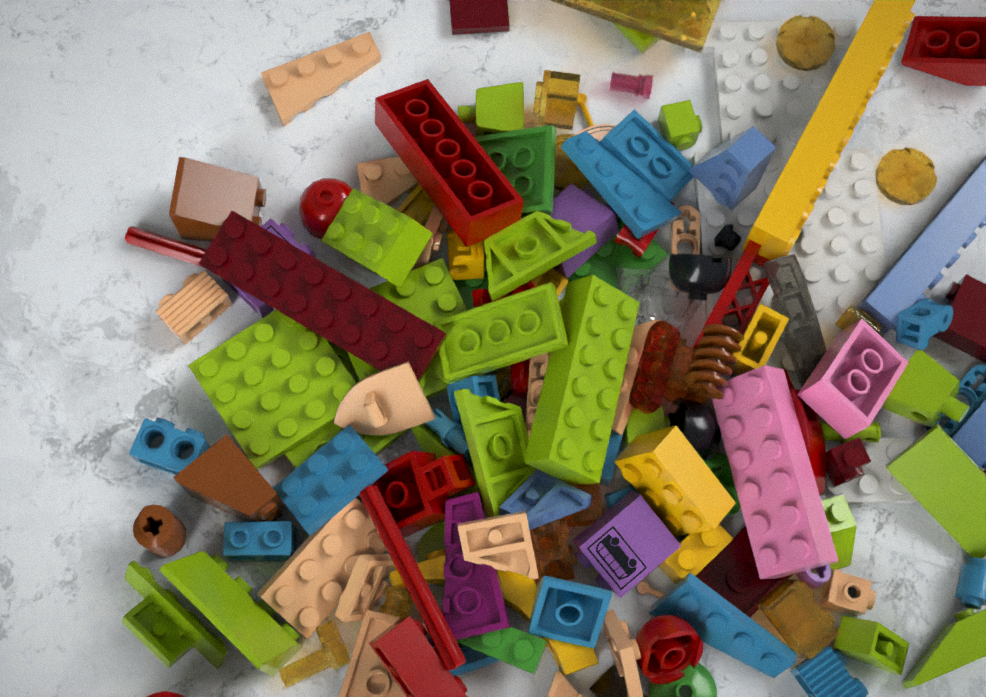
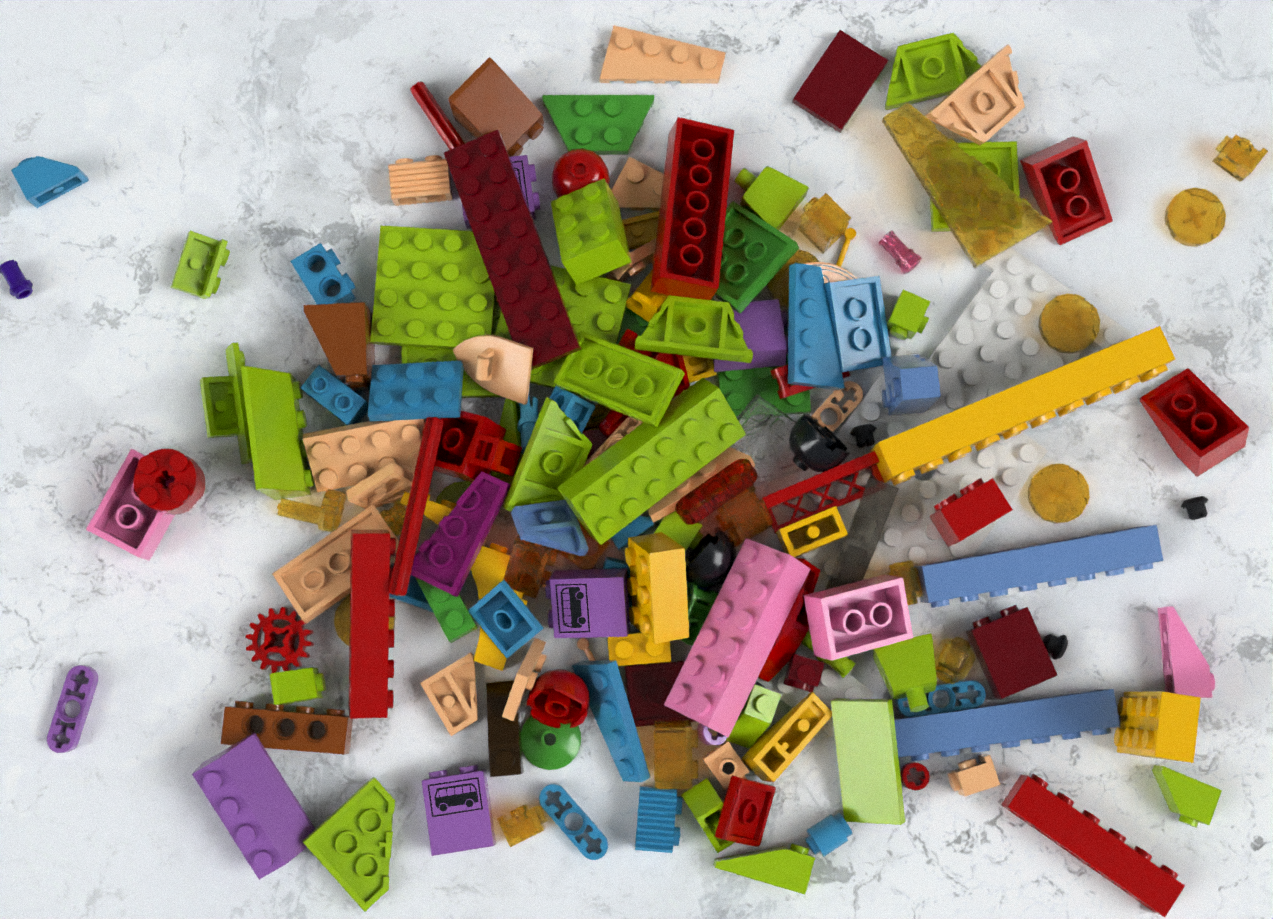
camera: 40 degrees right, 10 degrees up
dark orange piece [133,504,187,558] -> none
light nougat wing [458,511,539,579] -> none
dark orange piece [685,324,744,400] -> none
dark azure leg [896,298,953,350] -> none
none -> lime bracket [171,230,230,299]
none -> bright green wing [542,95,654,155]
none -> red tile [714,775,776,847]
none -> yellow slope [741,692,832,782]
none -> red brick [929,478,1013,547]
none -> clear yellow head [934,637,976,684]

